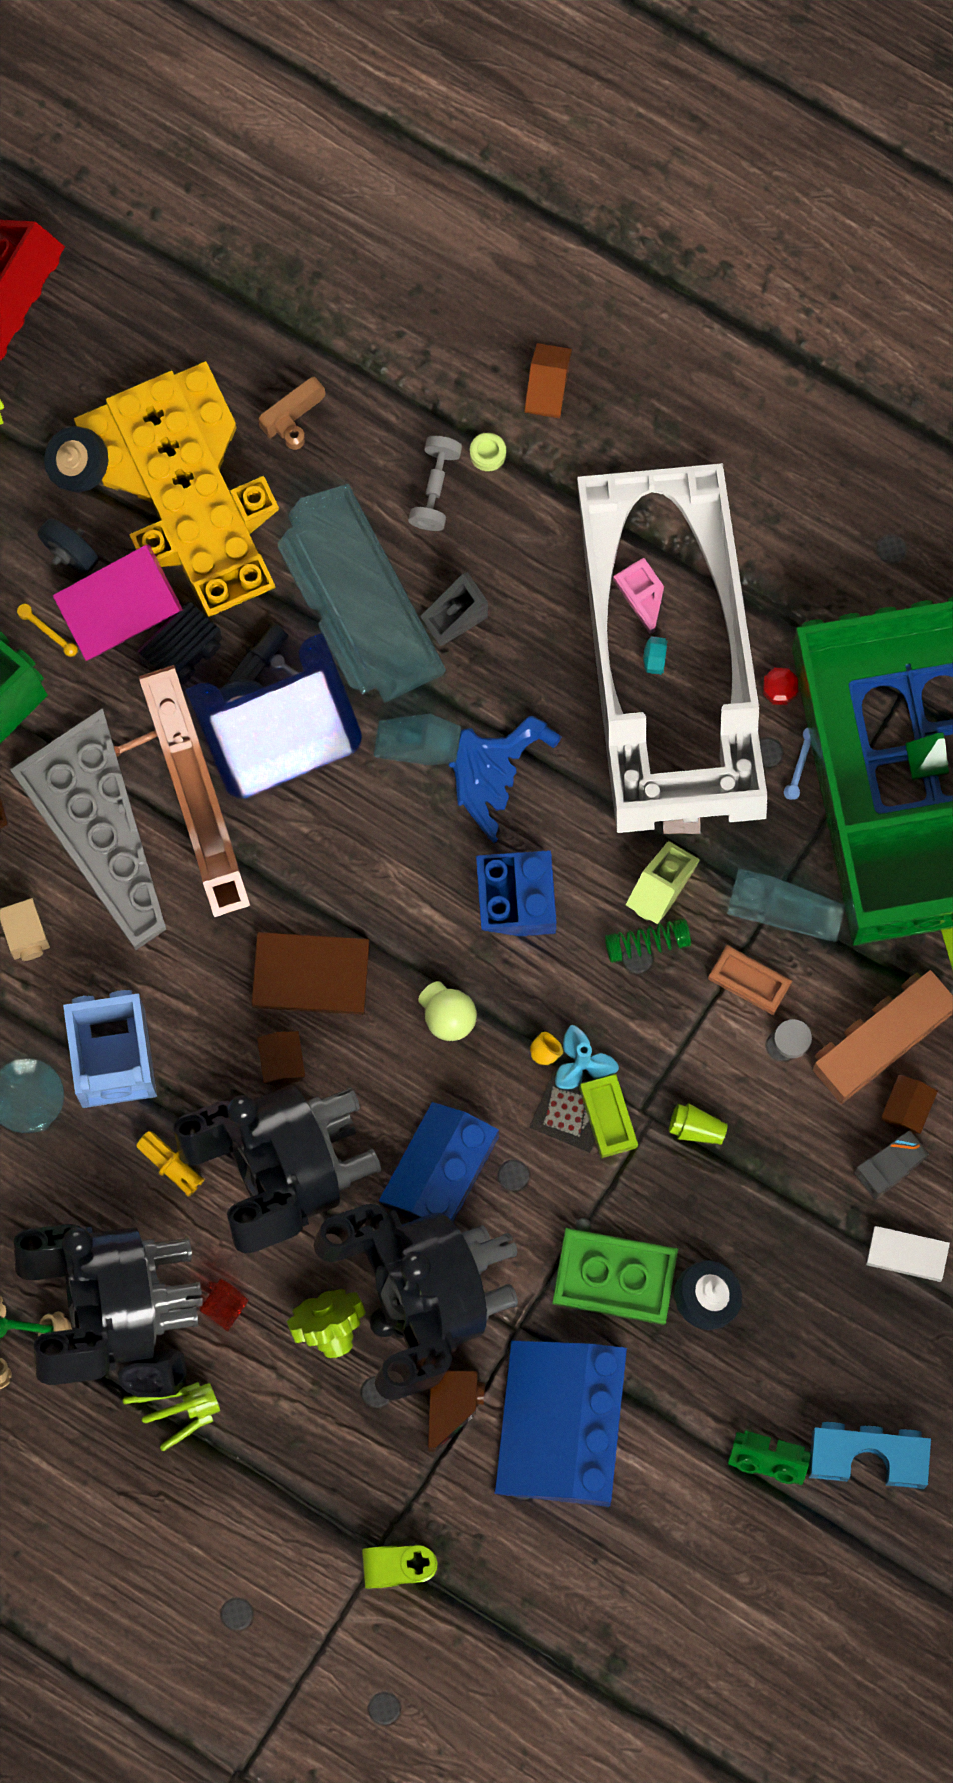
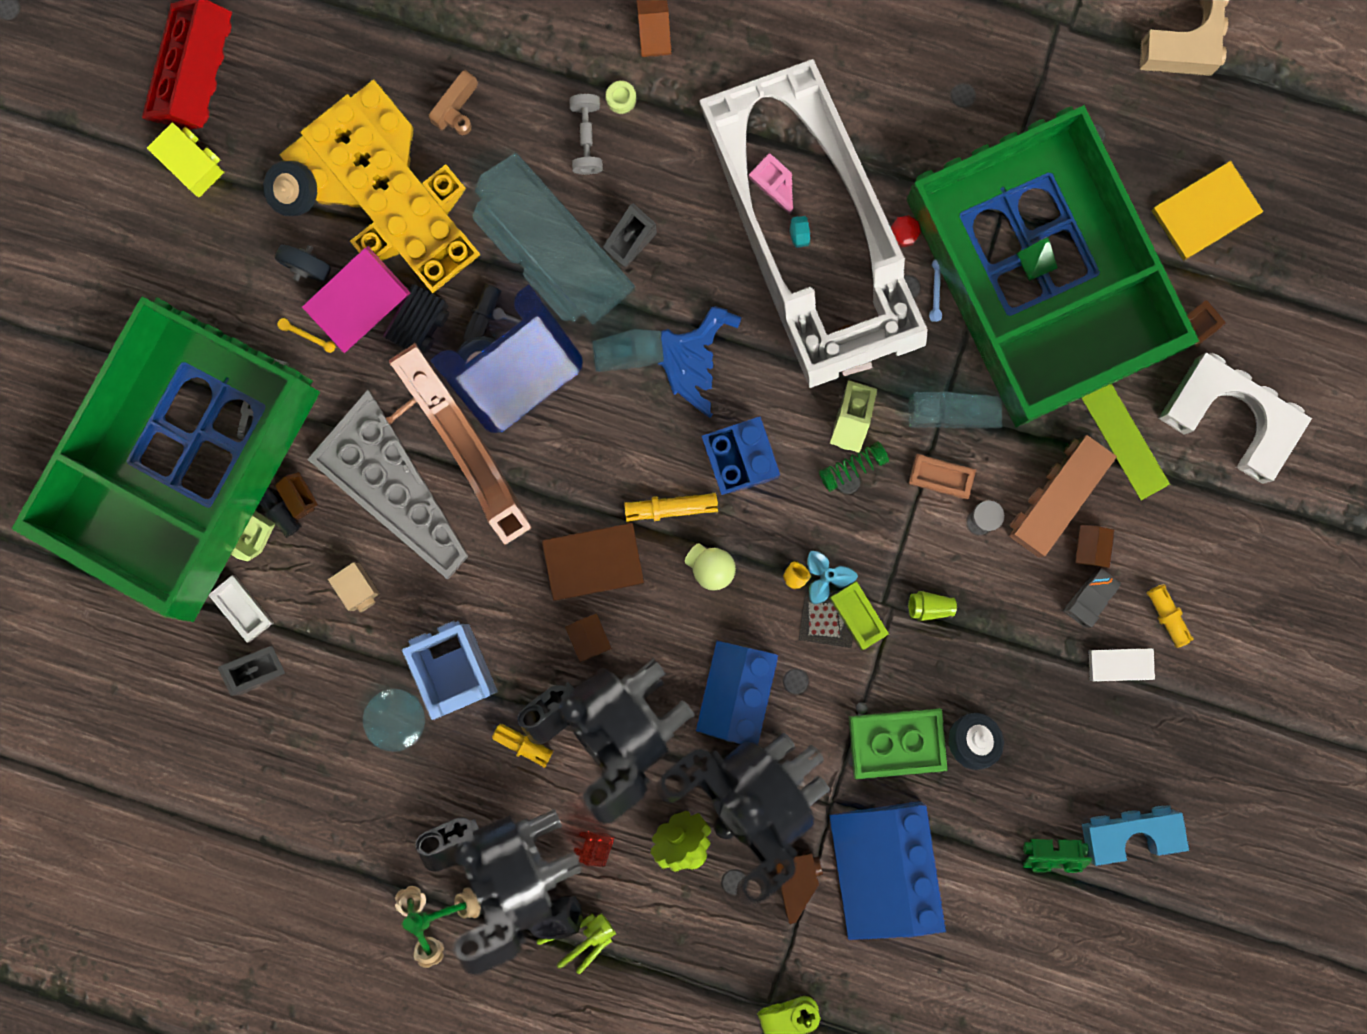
camera: 15 degrees left, 10 degrees up
none -> yellow pin [624,493,718,522]

